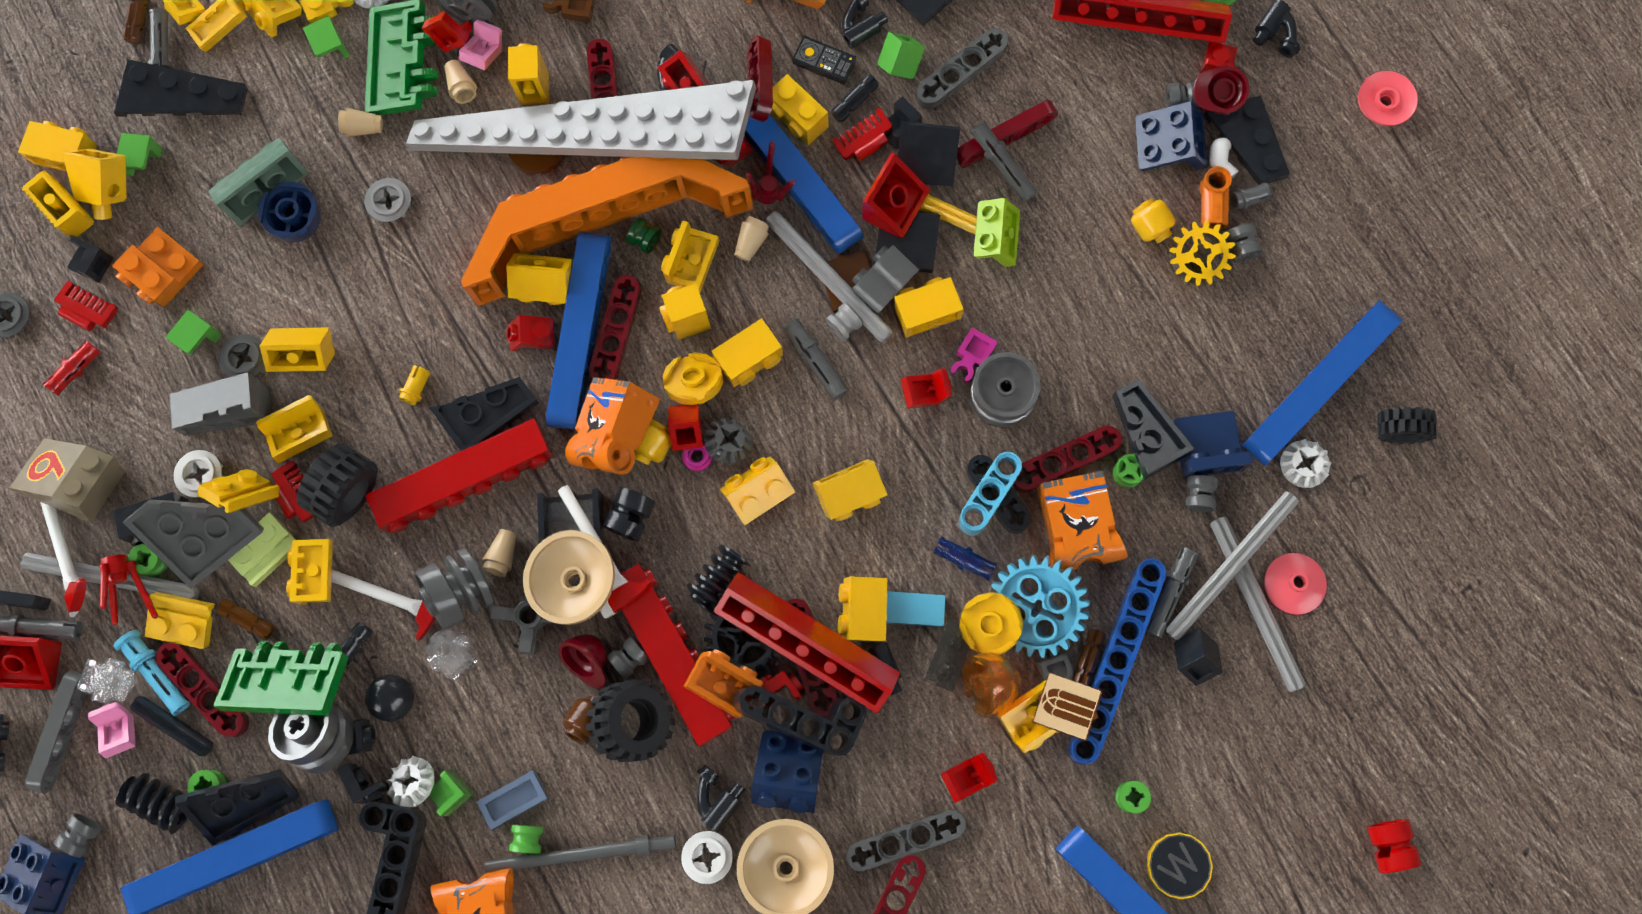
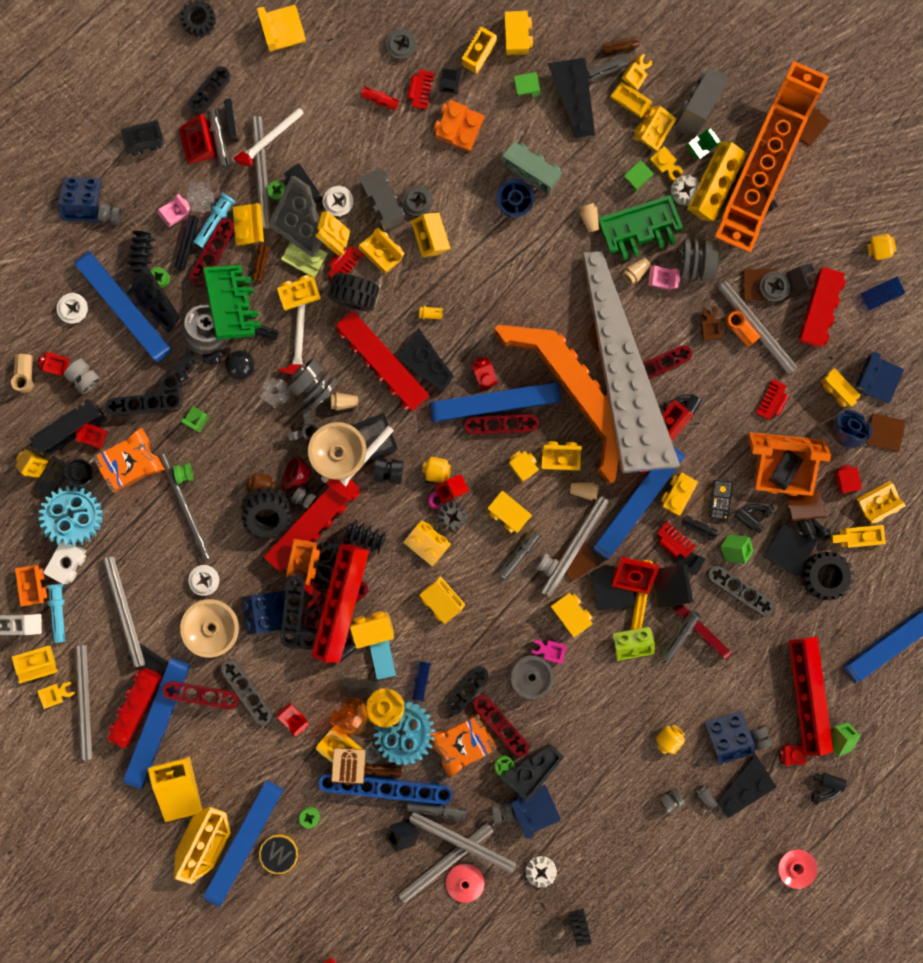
camera: 65 degrees right, 10 degrees up
dark tan slope [9,438,125,523] -> none
dark grey beam [25,670,90,794] -> none
yellow torso [63,148,127,220] -> none
red plant [99,554,158,625] -> none
bright green panel [165,310,222,355] -> none
light grey gear [364,178,412,223] -> none
white gear [386,756,435,808] -> none
red bracket [422,11,473,53] -> none
sand blue tile [477,770,549,830] -> none
yellow brick [506,253,573,305] -> none
yellow brick [508,43,549,105] -> none
orange piece [565,377,661,475] -> none
dark green wheel [626,217,662,254] -> none
yellow tile [663,352,723,405] -> none
black plant [697,765,746,833] -> none
dark red plant [746,141,795,205] -> none
dark red beam [747,35,773,123] -> none
dark grey brick [852,245,919,313] -> none
red bracket [900,368,952,409] -> none
medium azure beam [959,452,1022,536] -> none
yellow gear [1169,220,1236,286] -> none
dark red hat [1194,64,1250,115] -> none
orange piece [1199,166,1232,229] -> none
white arm [1209,138,1239,179] -> none
blue beam [1241,300,1403,466] -> none

